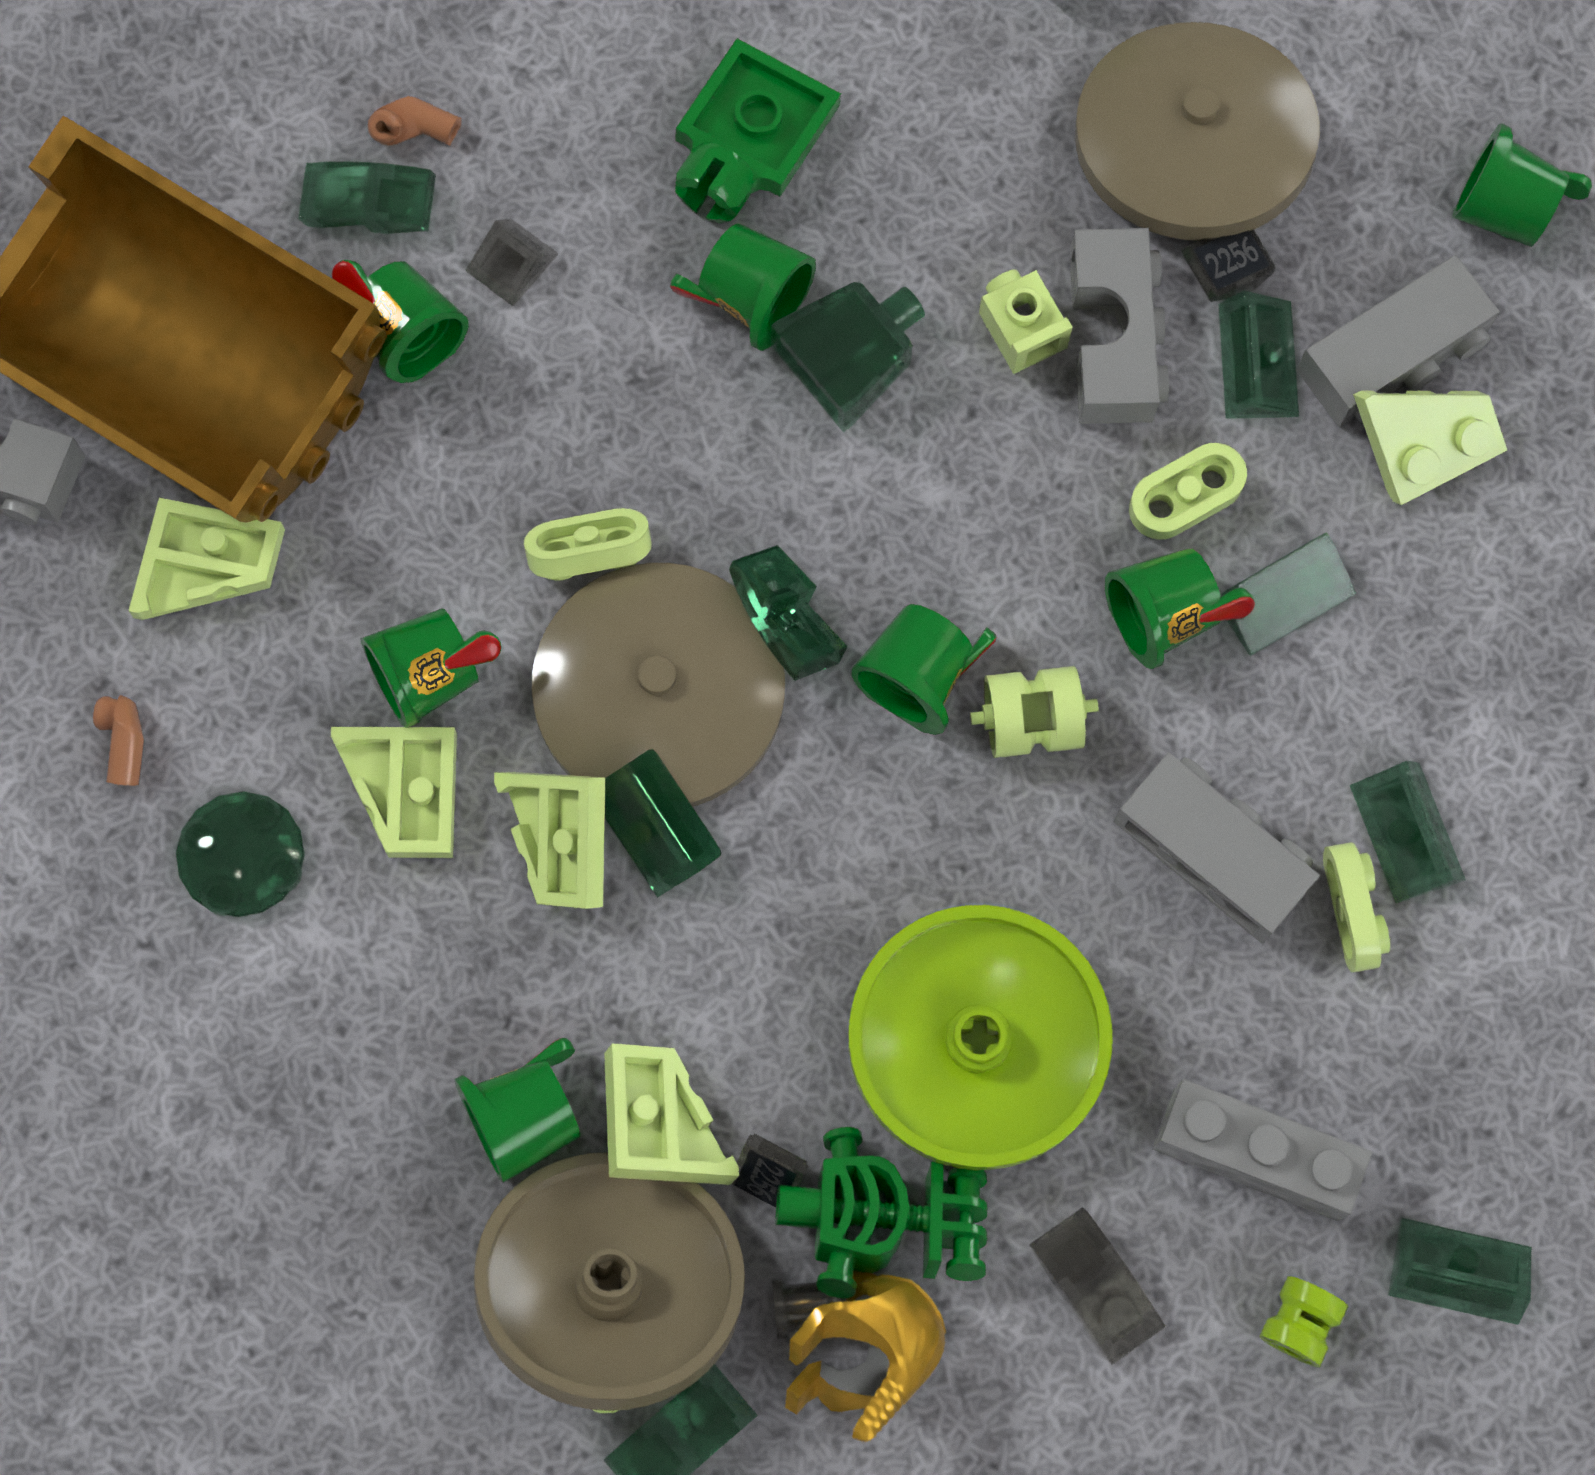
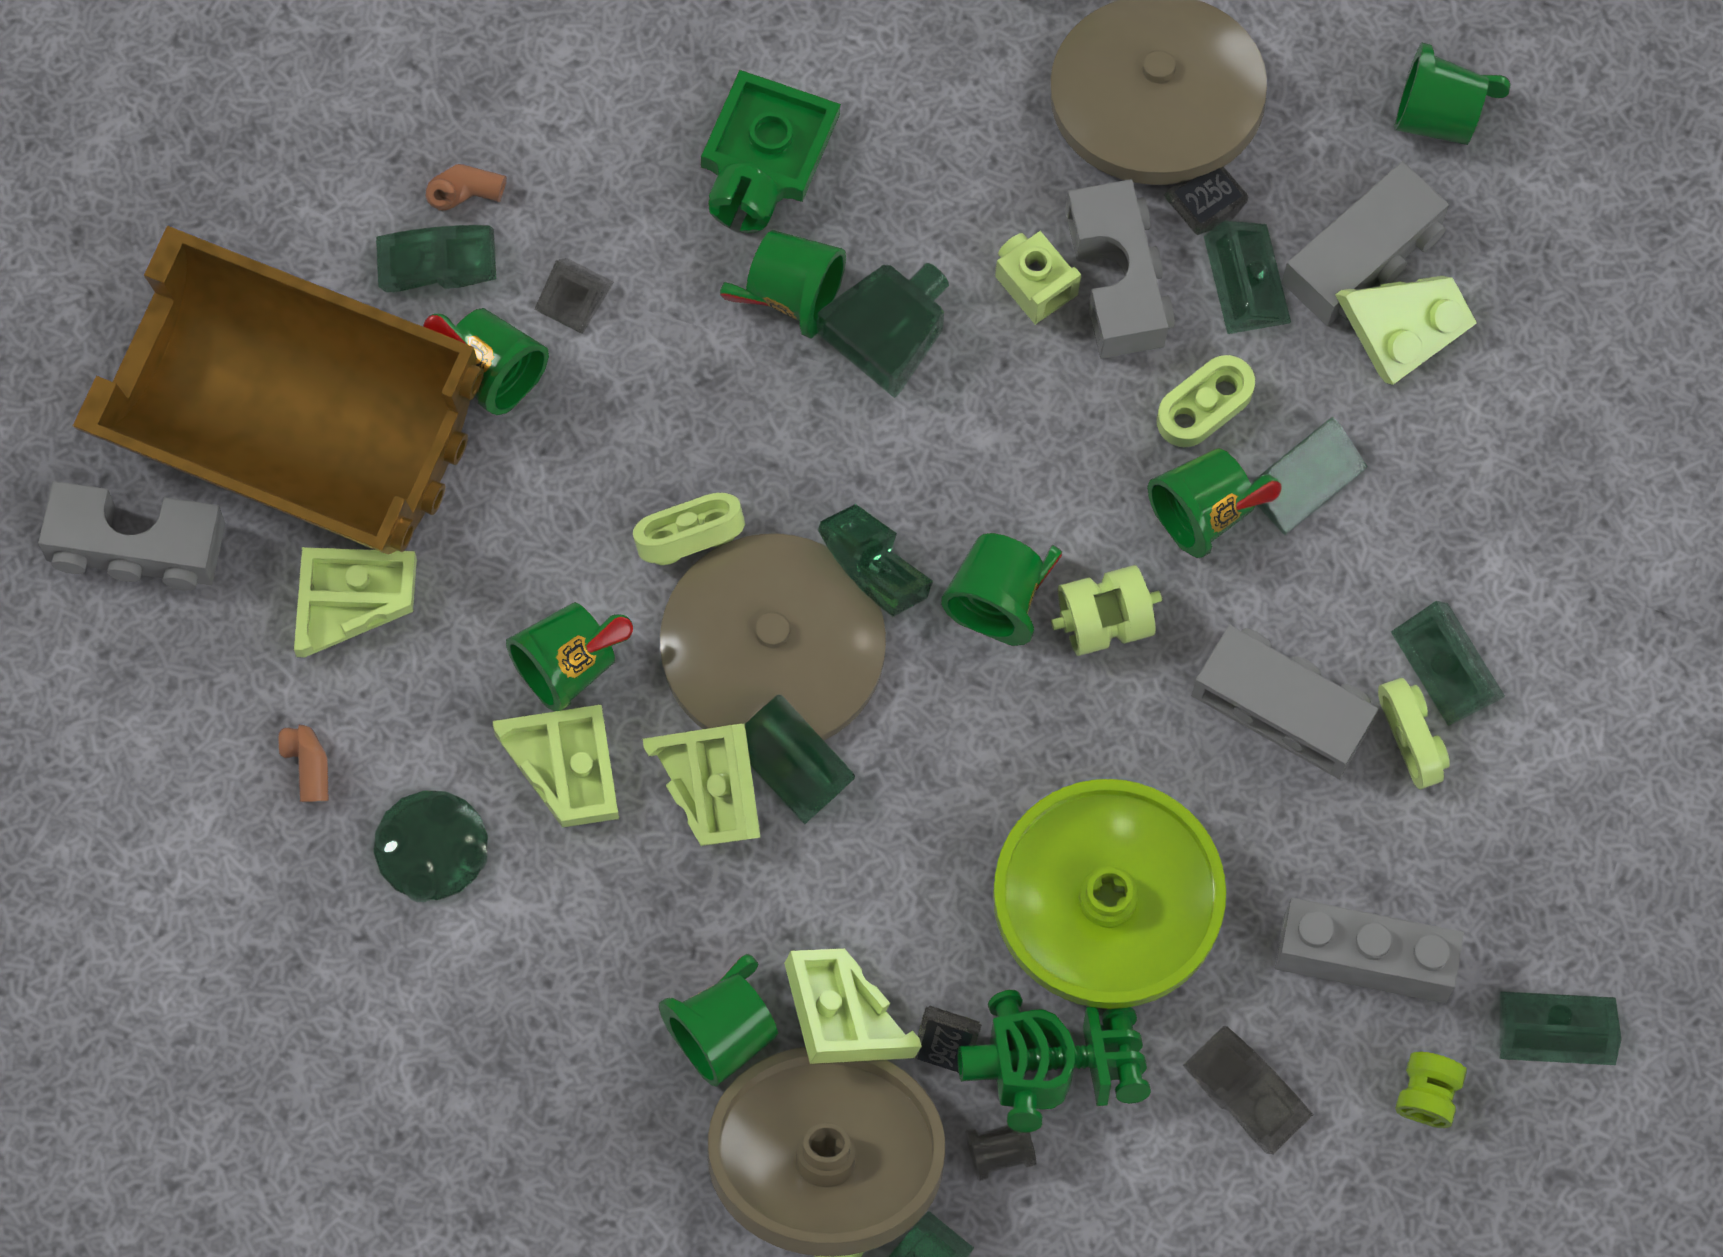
camera: 10 degrees left, 5 degrees down
pearl gold piece [785,1270,946,1442] -> none

